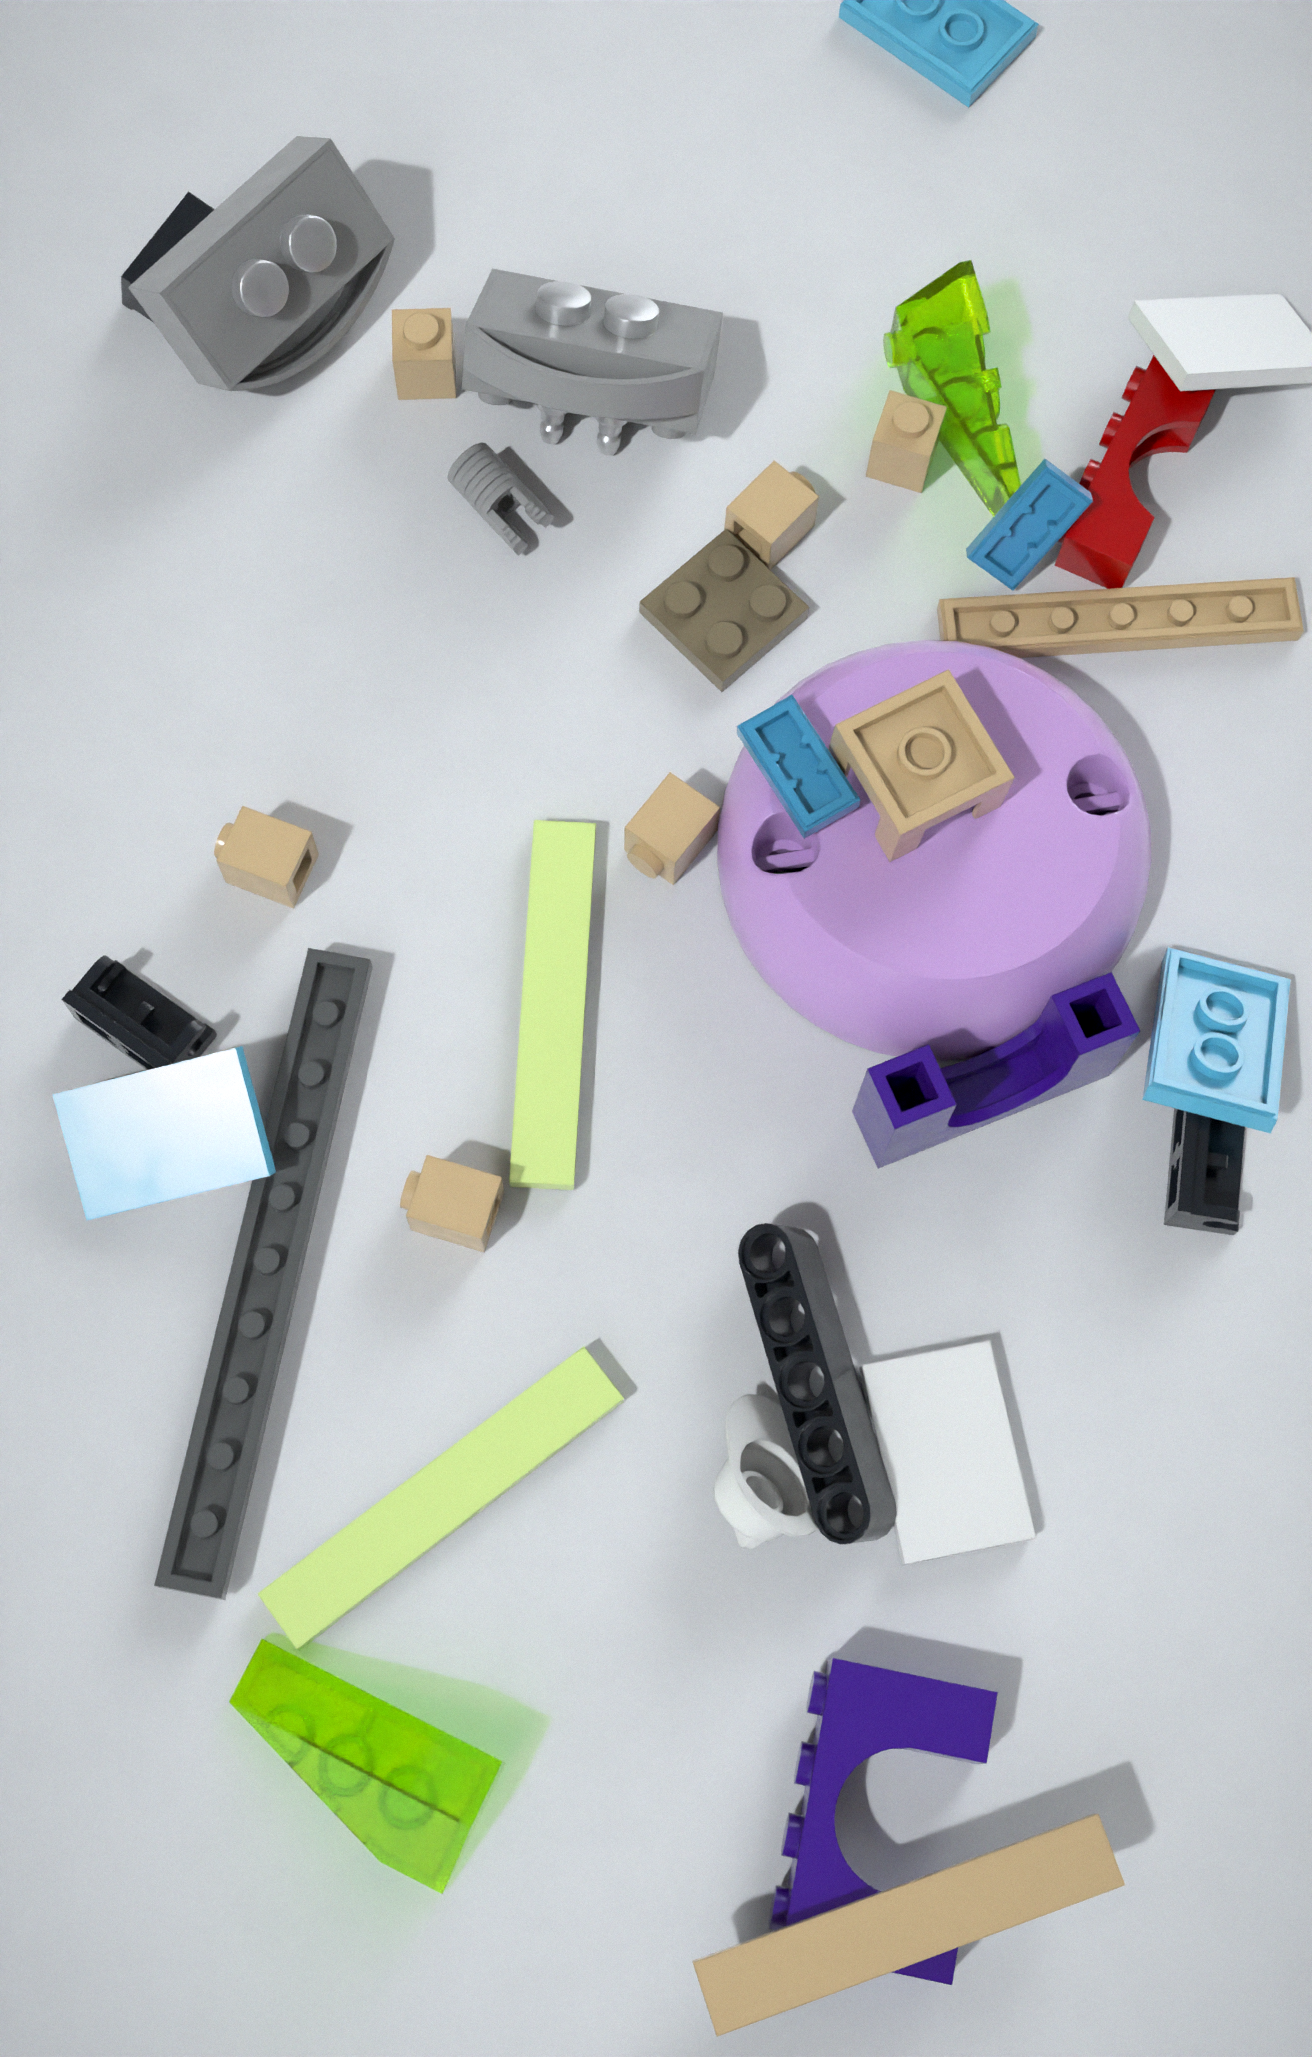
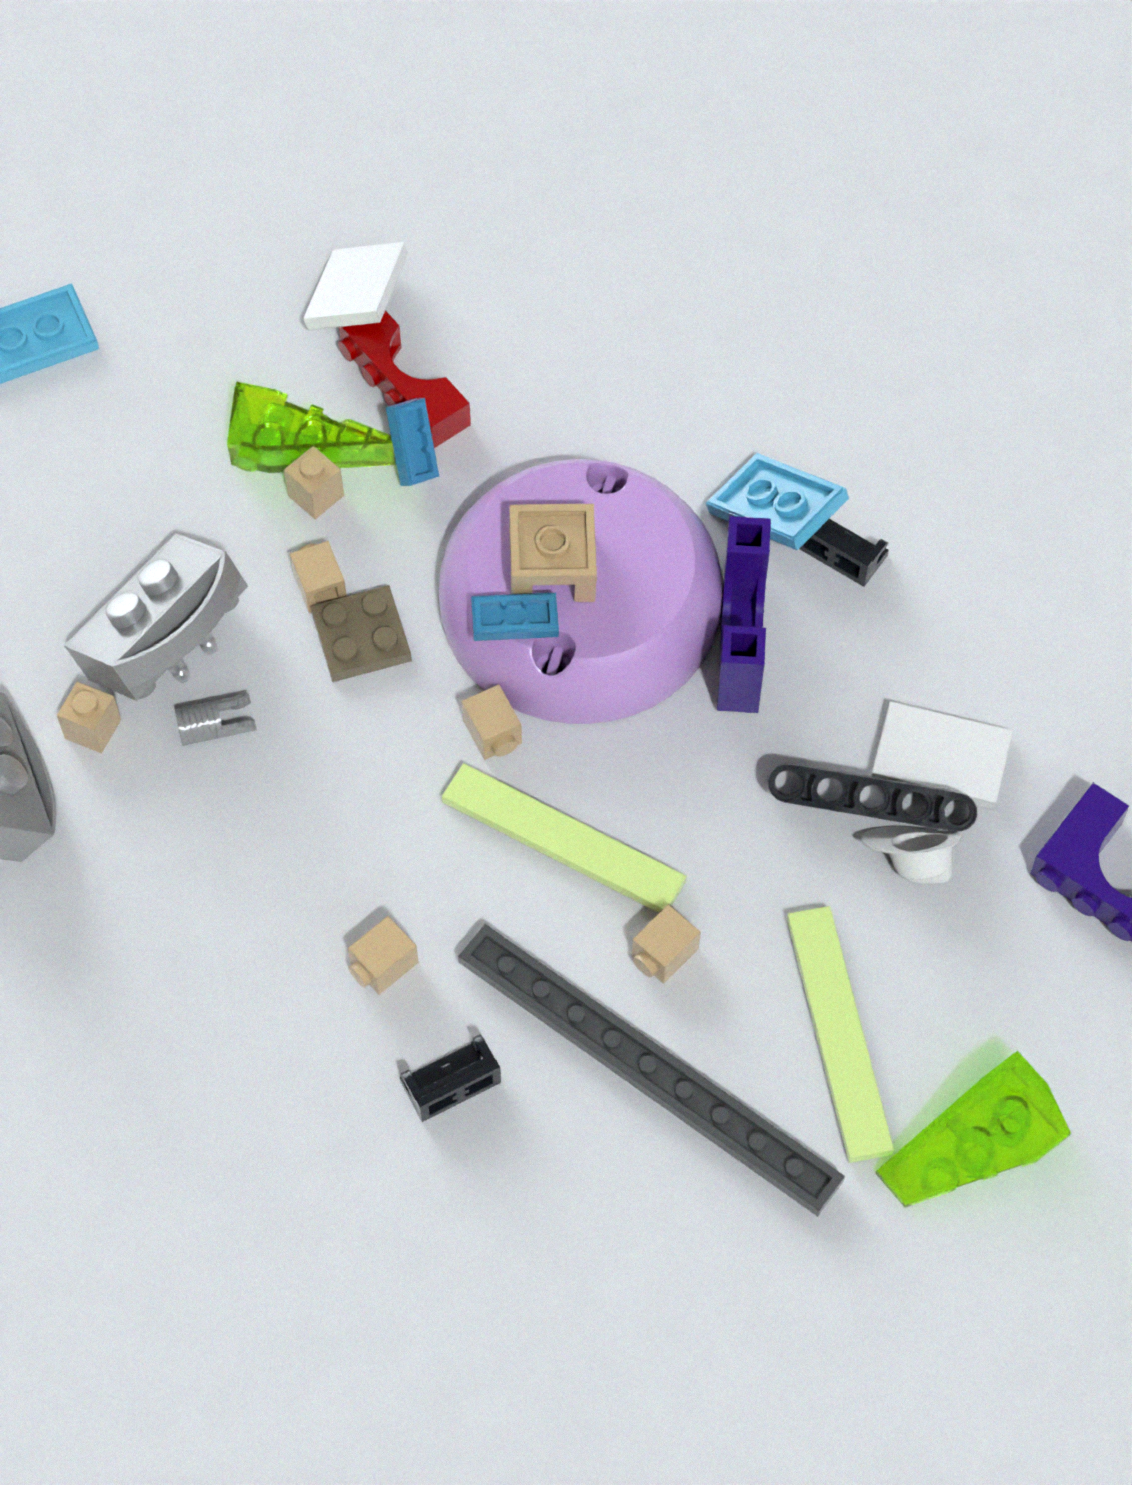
camera: 60 degrees left, 10 degrees down
tile [52,1046,276,1221] -> none
tan tile [937,577,1304,658] -> none

